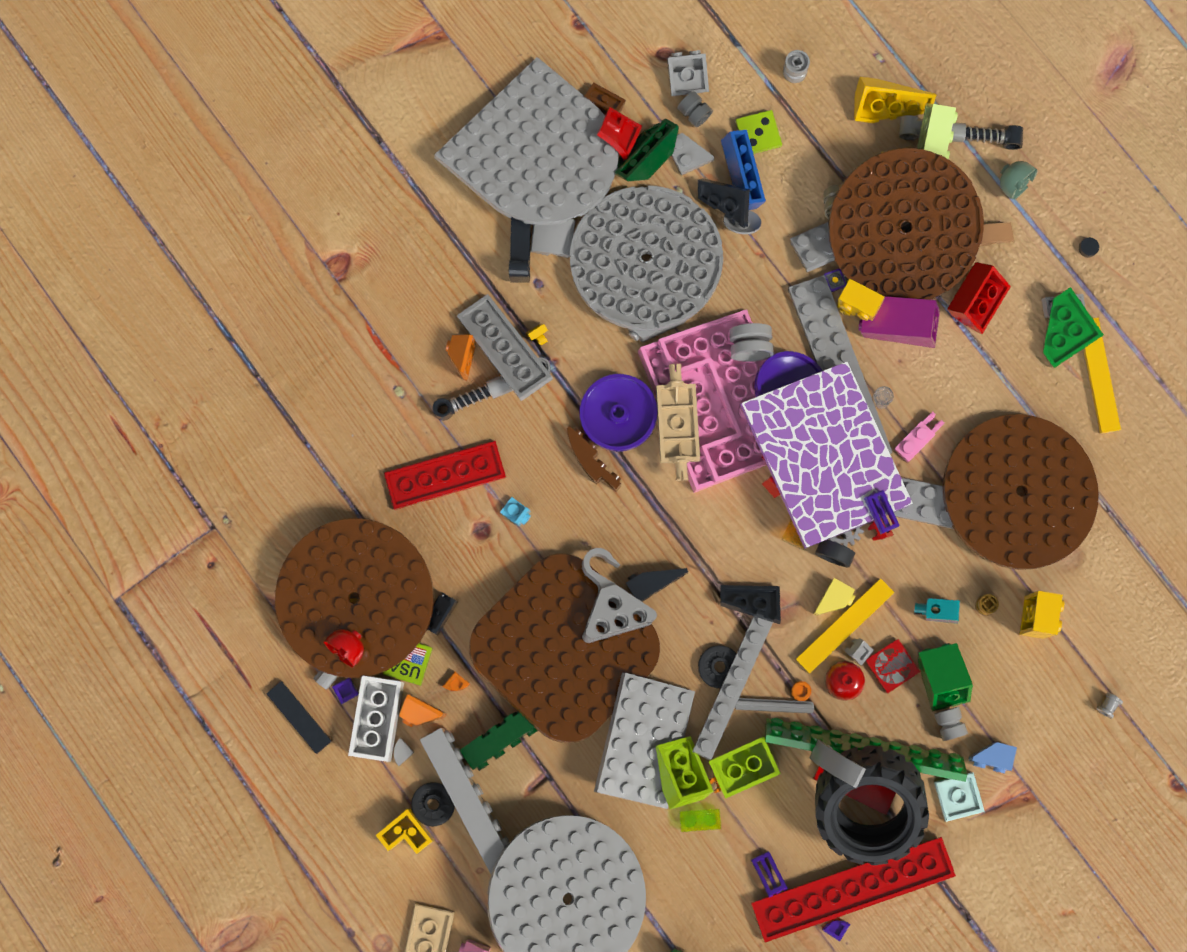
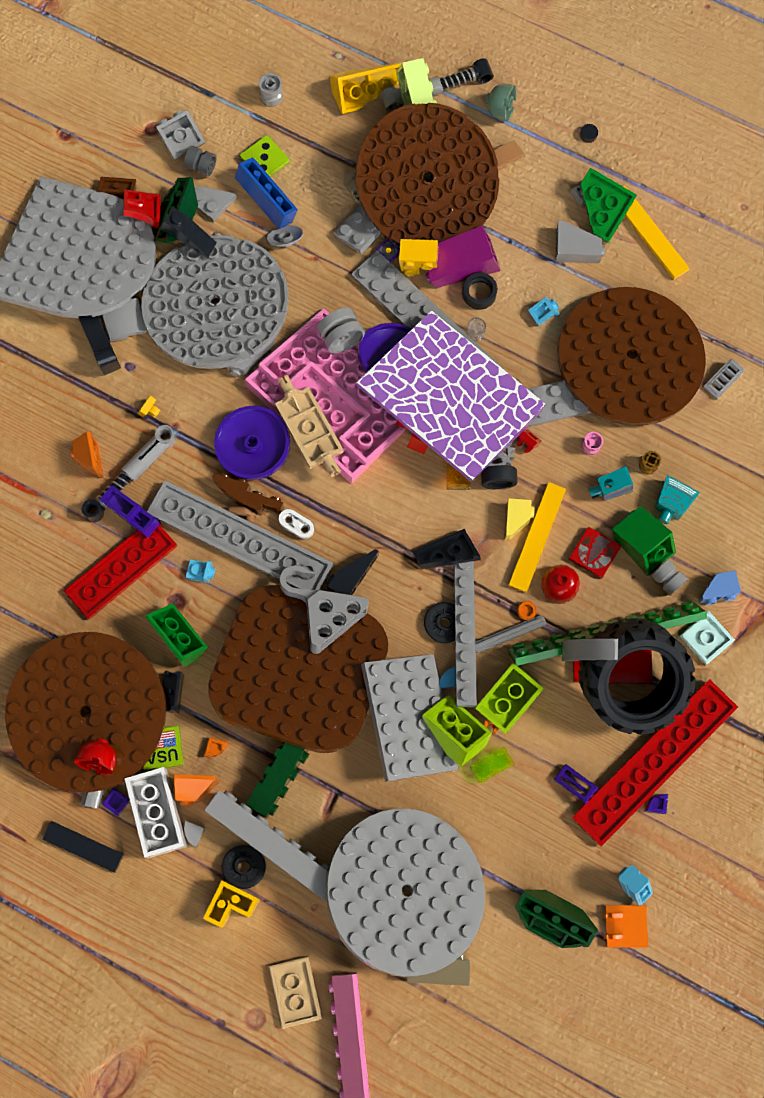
camera: 30 degrees left, 5 degrees down
light grey plate [457,294,553,401] -> none
black wing [698,178,750,228] -> none
light grey tile [845,638,873,666] -> none
dark purple tile [864,490,900,534] -> none
bright pink hinge [894,412,945,463] -> none
red slope [947,262,1011,334] -> none
yellow brick [1019,591,1065,639] -> none
none -> dark purple slope [99,485,160,538]
none -> green slope [145,603,208,667]
none -> light grey plate [147,481,334,590]
none -> black slope [160,207,217,258]
none -> medium nougat arm [229,506,257,524]
none -> white plate [279,509,314,539]
none -> dark azure tile [440,667,456,689]
none -> black tyre [462,272,498,310]
none -> medium azure bracket [528,297,560,326]
none -> light grey slope [556,220,605,263]
none -> bright pink wheel [582,432,603,455]
none -> teal torso [655,475,700,525]
none -> light grey slope [703,358,745,399]

